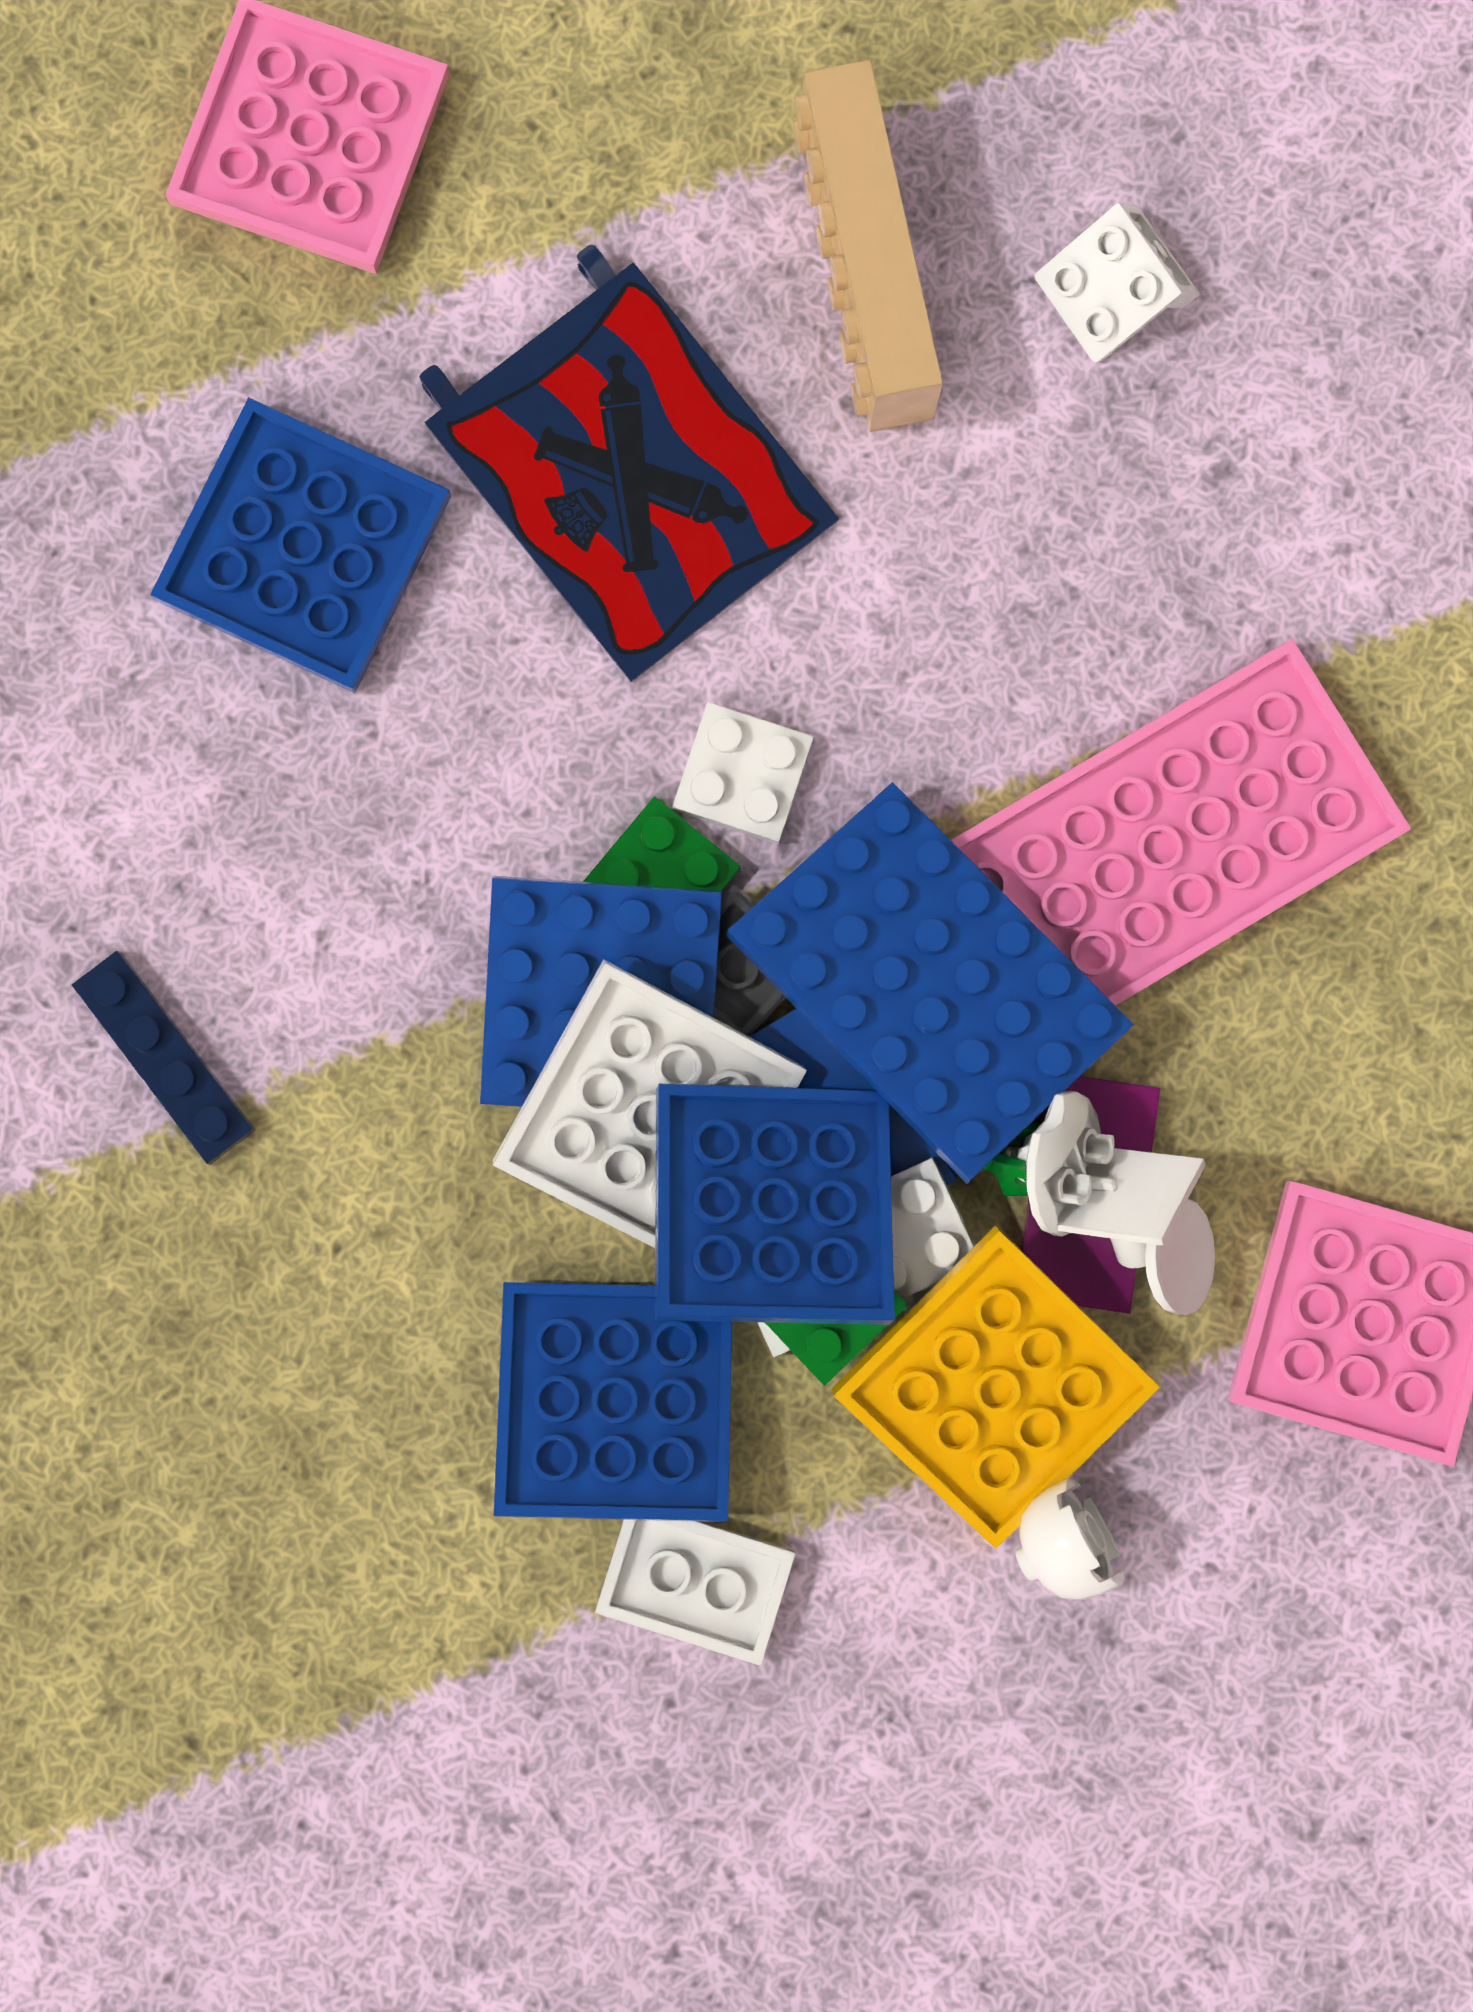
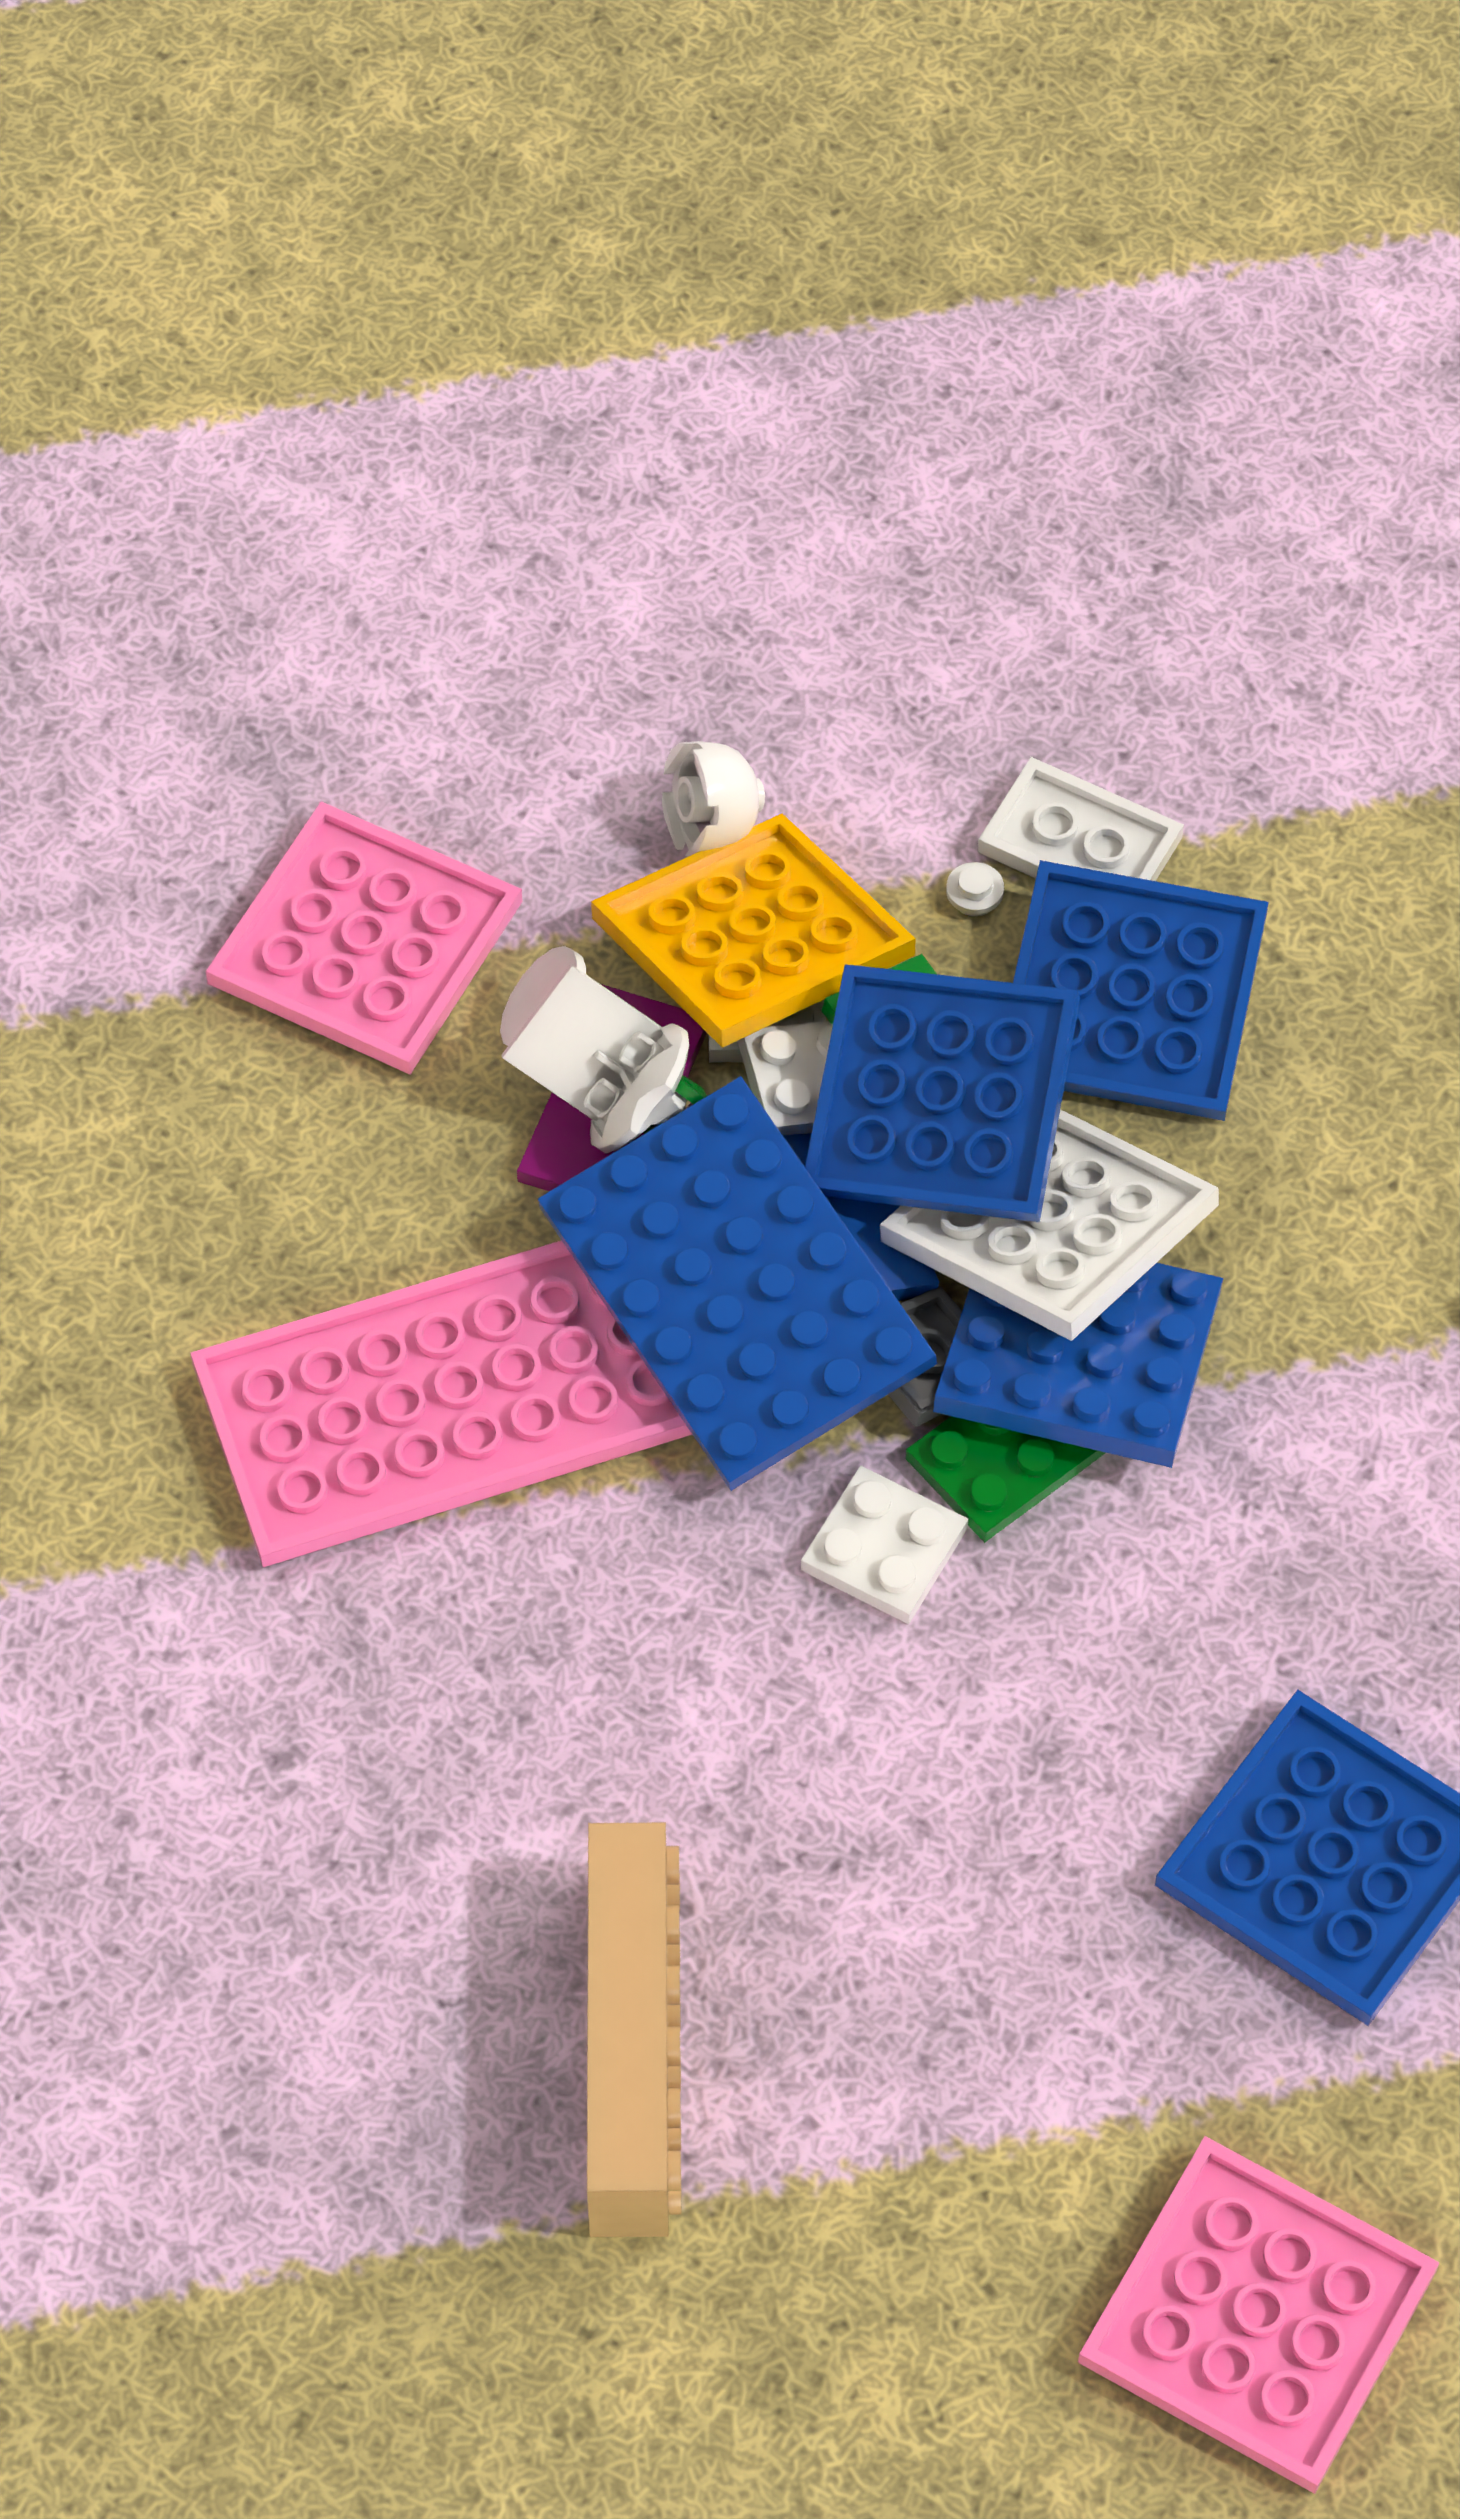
camera: 165 degrees left, 25 degrees down
flag [419,244,839,682] -> none
white bracket [1035,202,1200,362] -> none
none -> white plate [946,862,1004,916]

